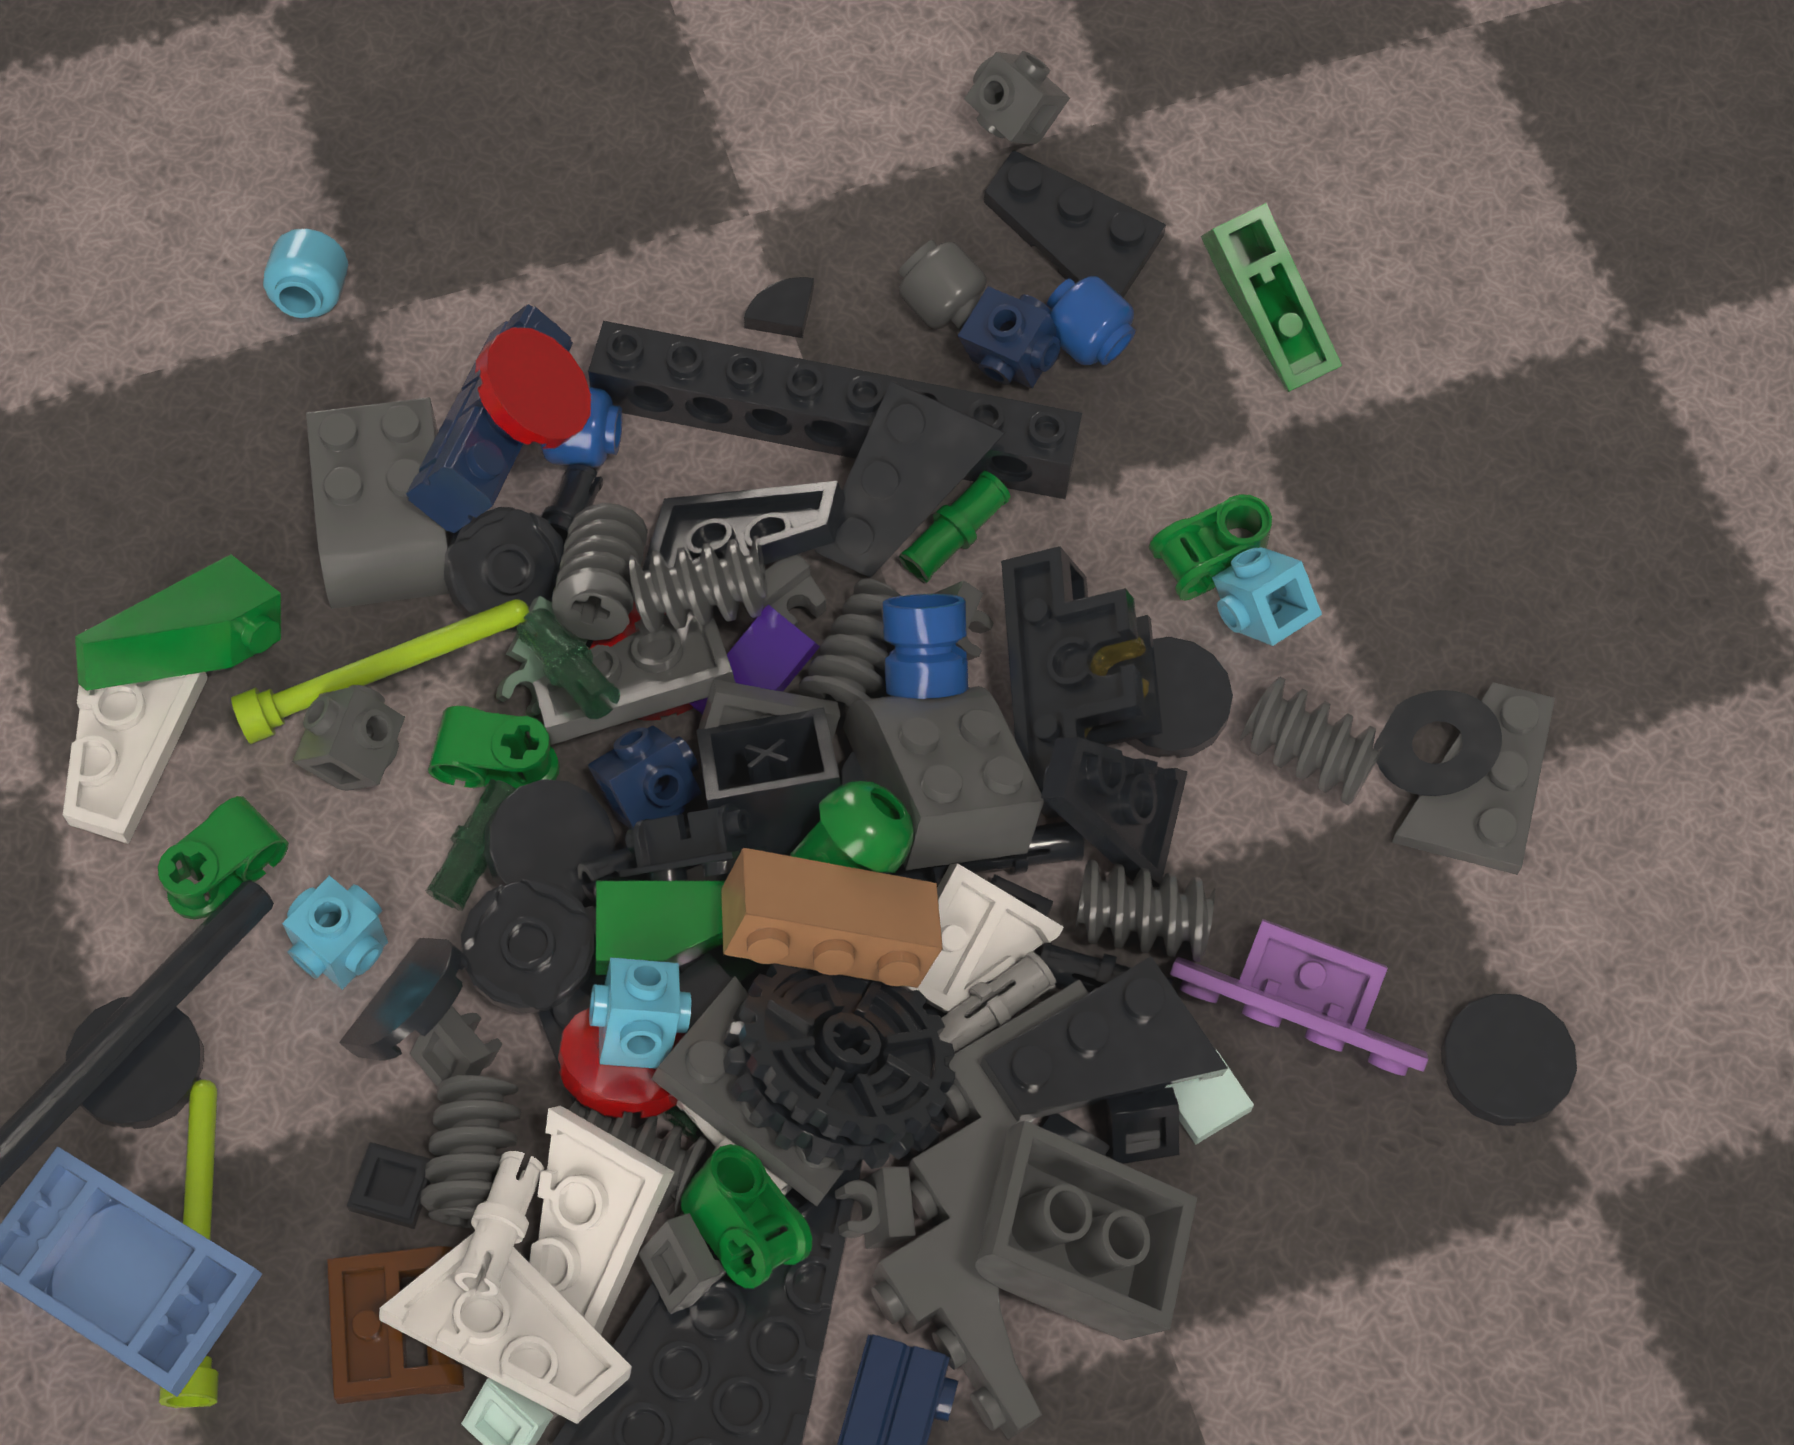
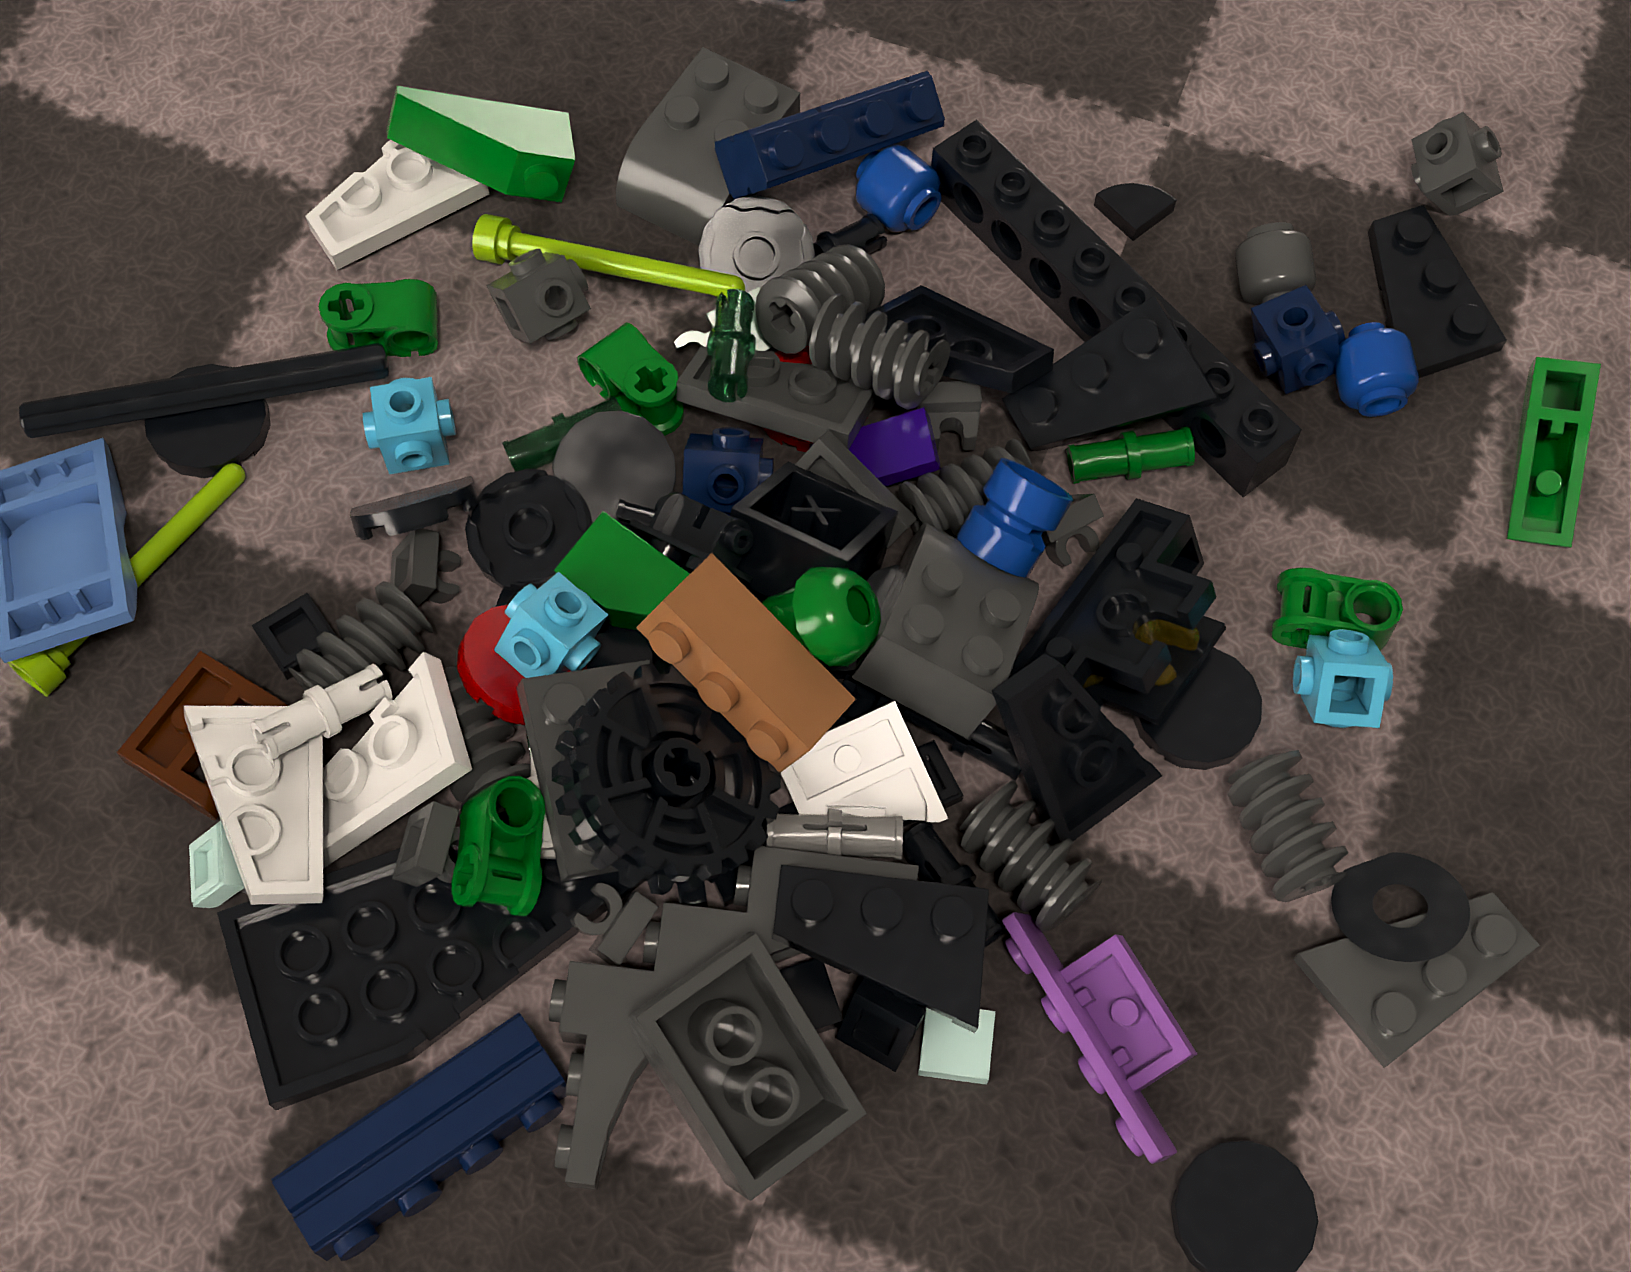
camera: 40 degrees right, 0 degrees up
red tile [475,327,591,449] -> none

